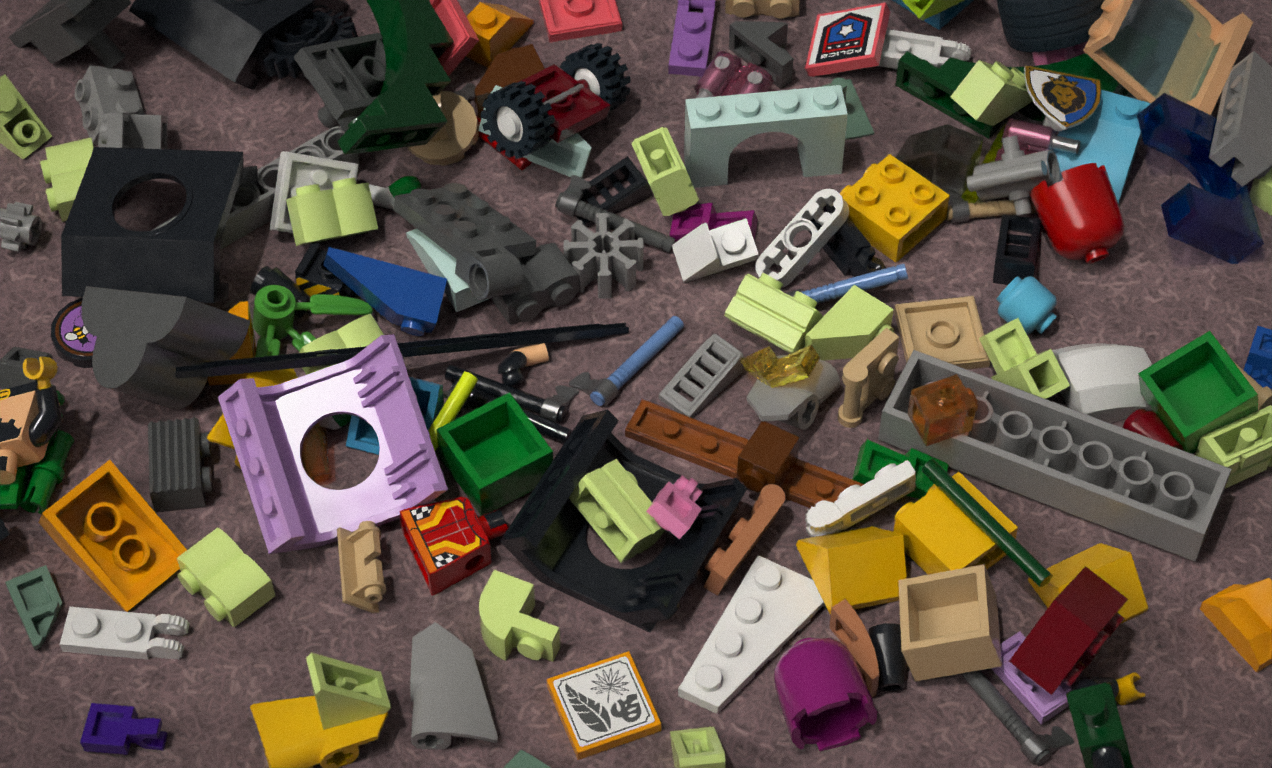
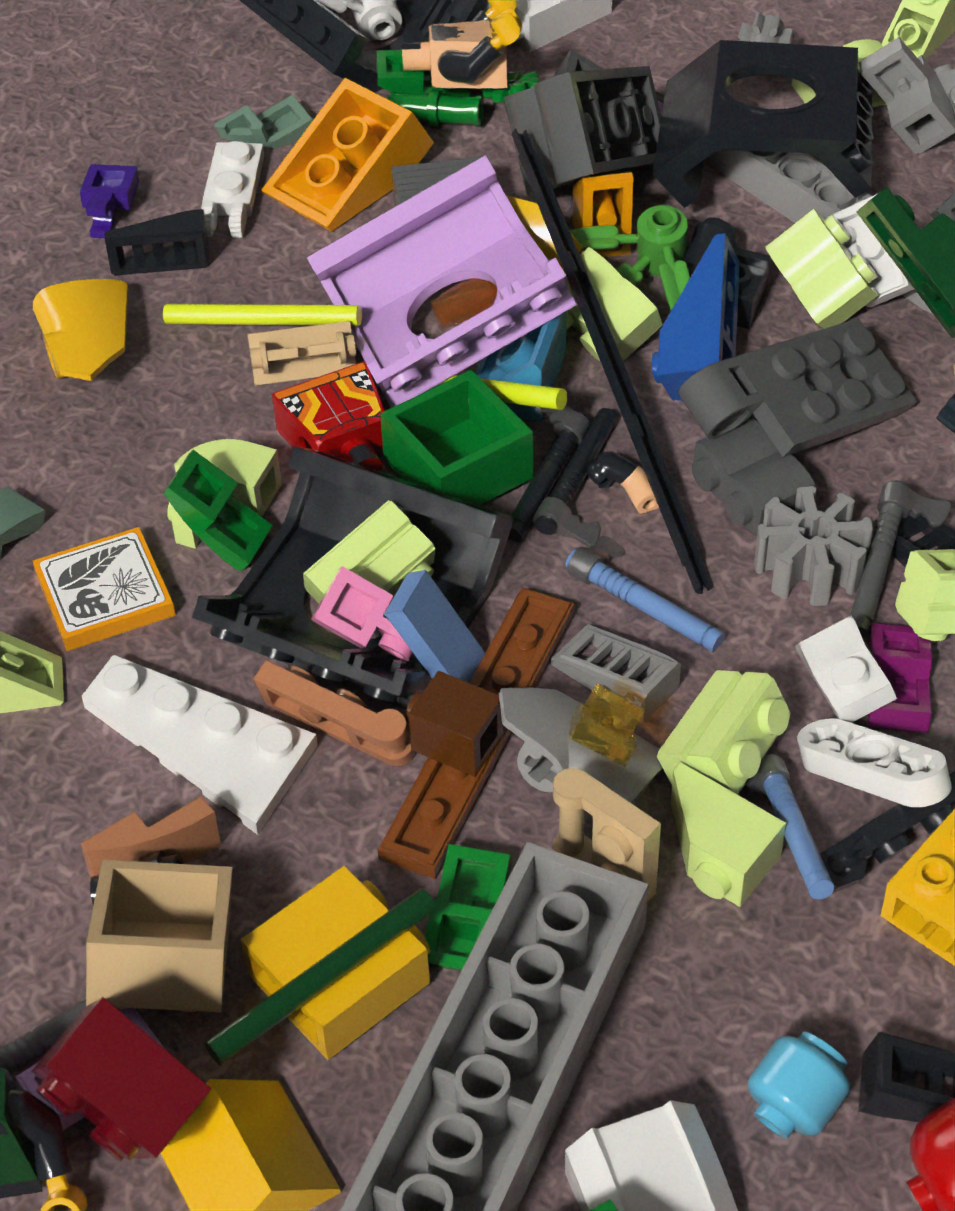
camera: 90 degrees right, 5 degrees down
yellowish green brick [177,527,275,627] -> none
yellowish green slope [306,653,391,730] -> none
arm [369,176,421,210] -> none
light grey panel [410,622,498,750] -> none
magenta cylinder [774,638,877,751] -> none
yellow slope [796,526,907,614] -> none
white hinge [805,460,916,537] -> none
tan tile [894,296,991,370] -> none
clear orange brick [908,374,978,447] -> none
yellowish green brick [979,318,1070,399] -> none
none -> black slope [104,209,210,276]
none -> neon yellow bar [163,304,362,326]
none -> green slope [164,449,273,571]
none -> medium blue tile [384,570,485,683]

